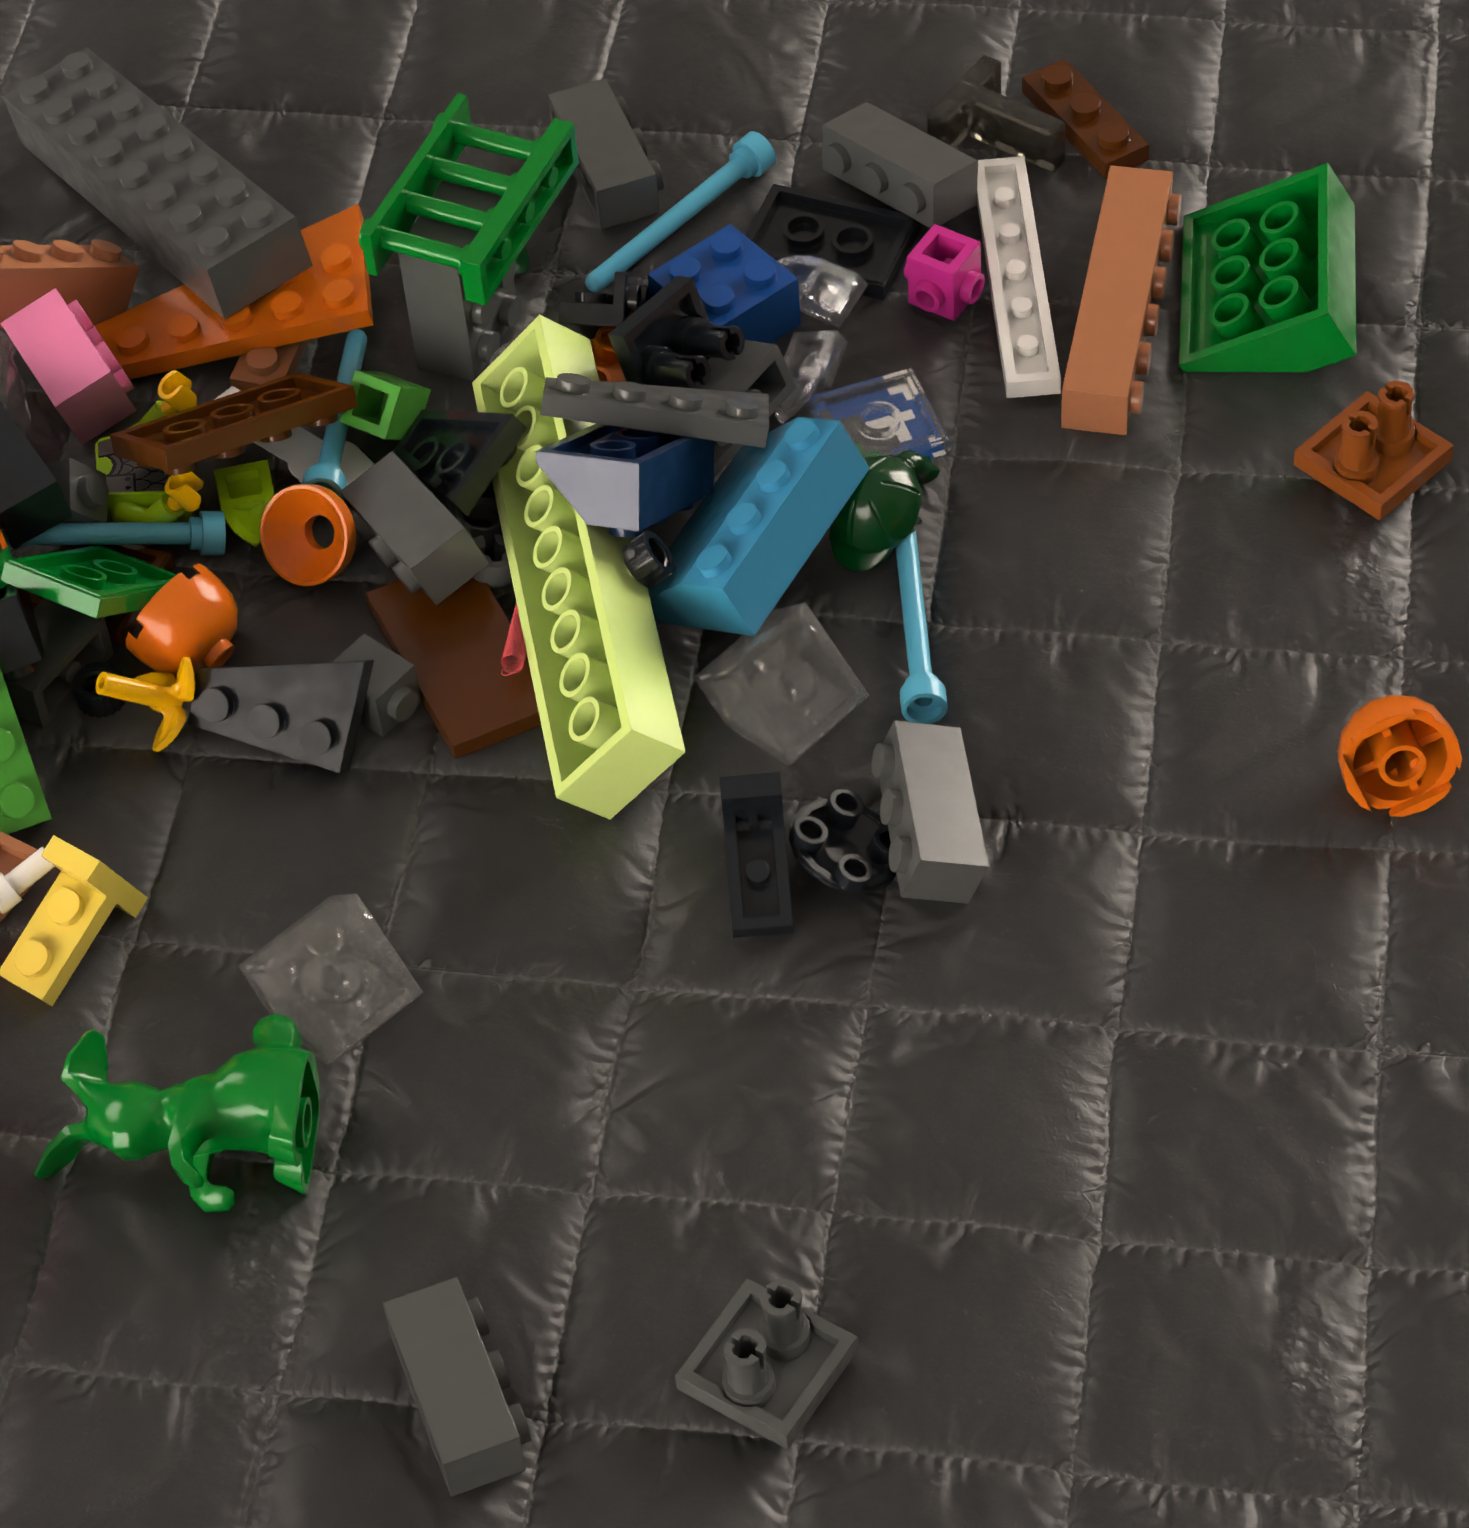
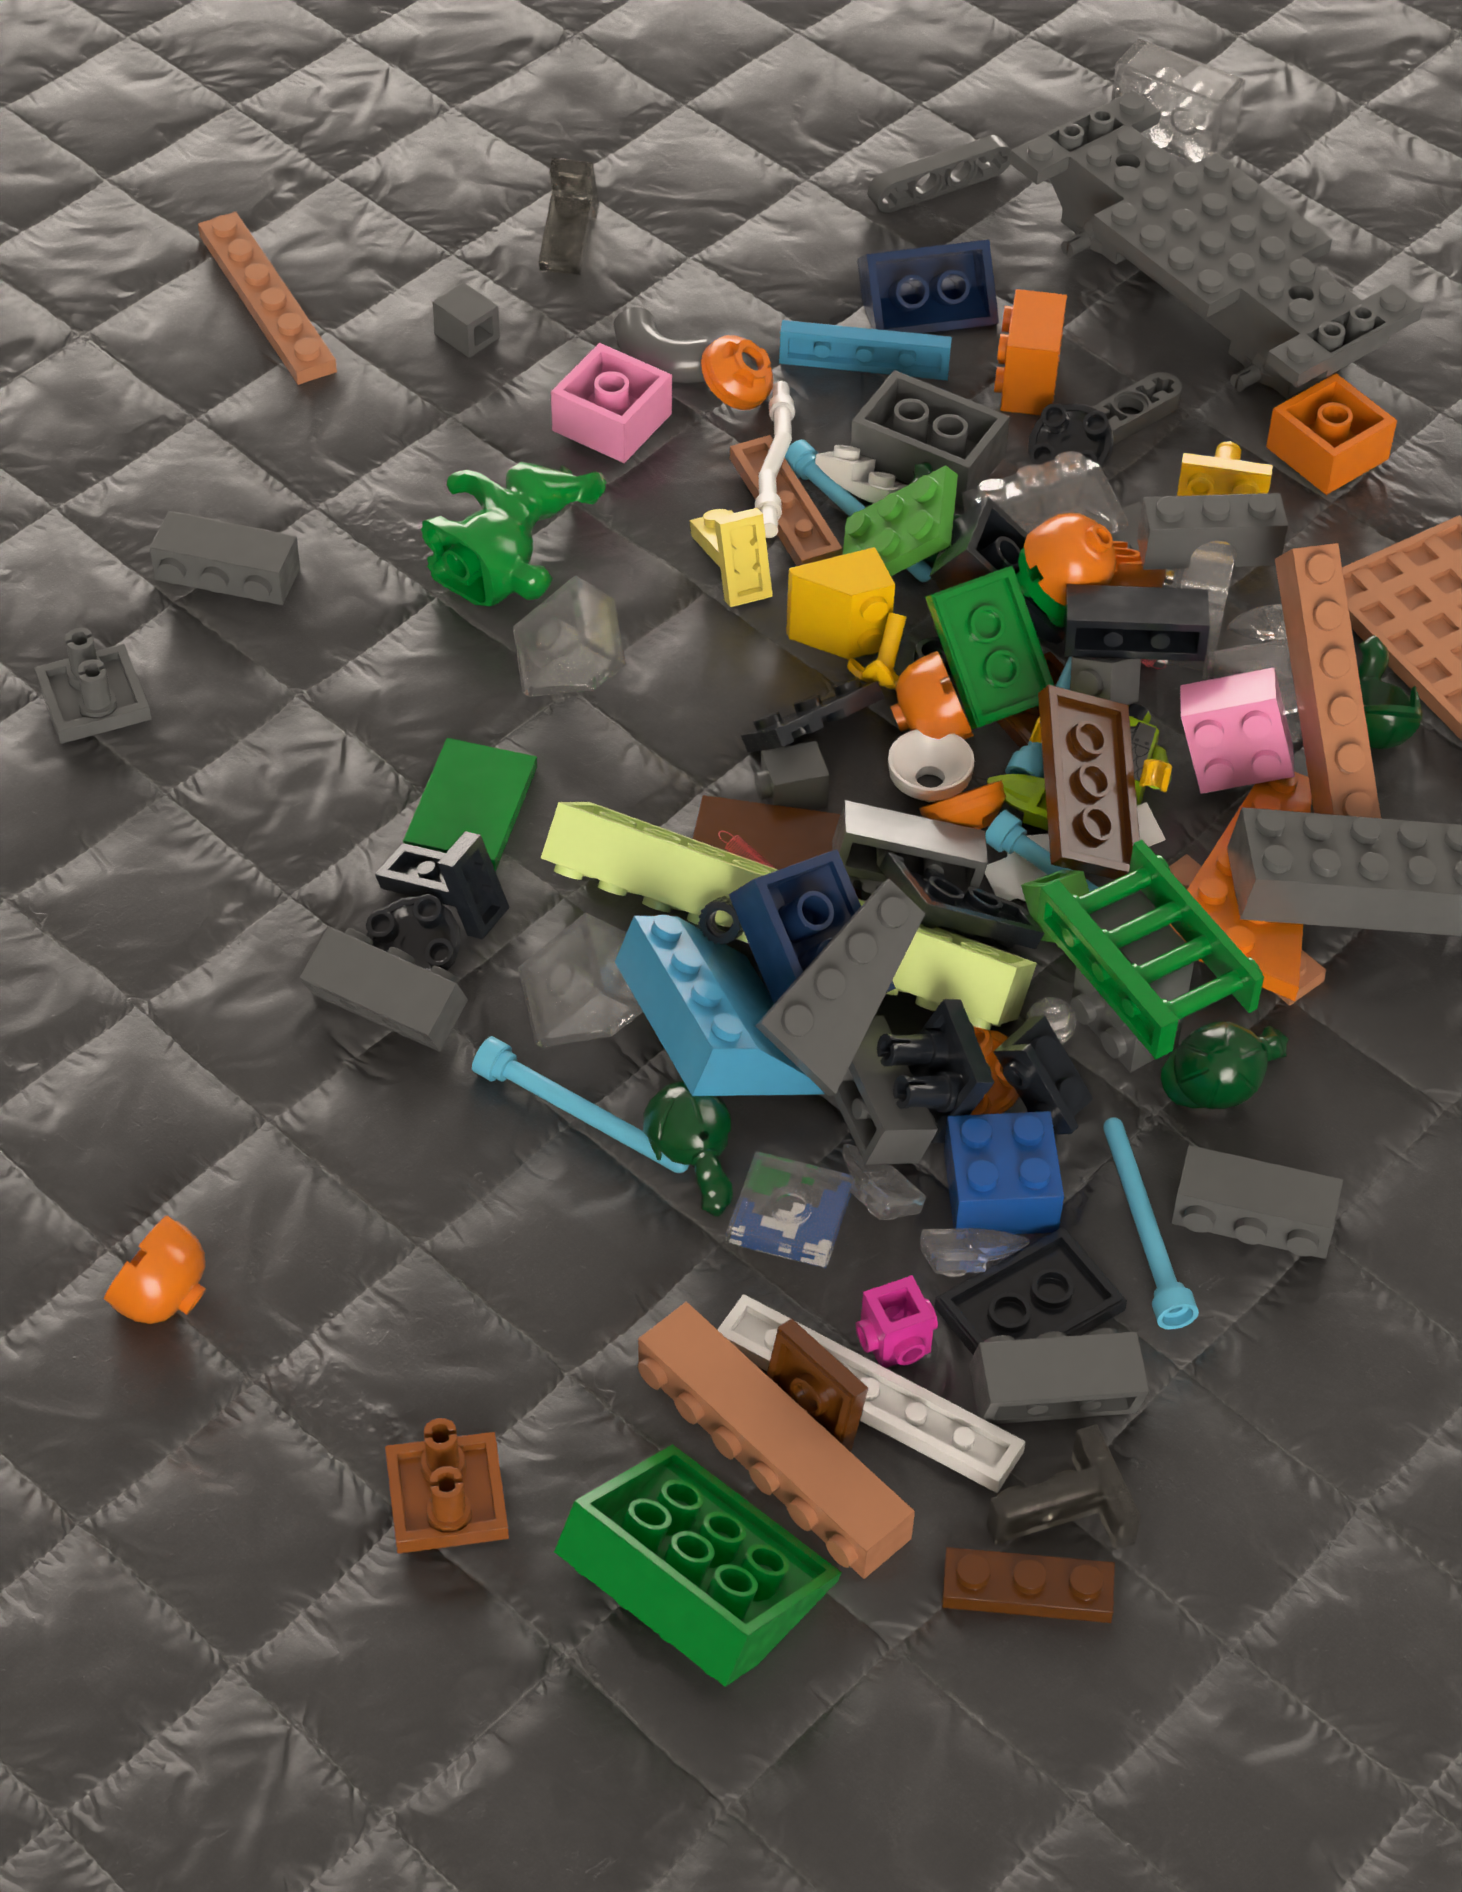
camera: 120 degrees right, 0 degrees up
none -> green tile [403,738,537,871]
none -> reddish brown tile [767,1318,869,1452]
none -> yellow slope [786,547,895,659]
none -> white piece [888,729,975,802]

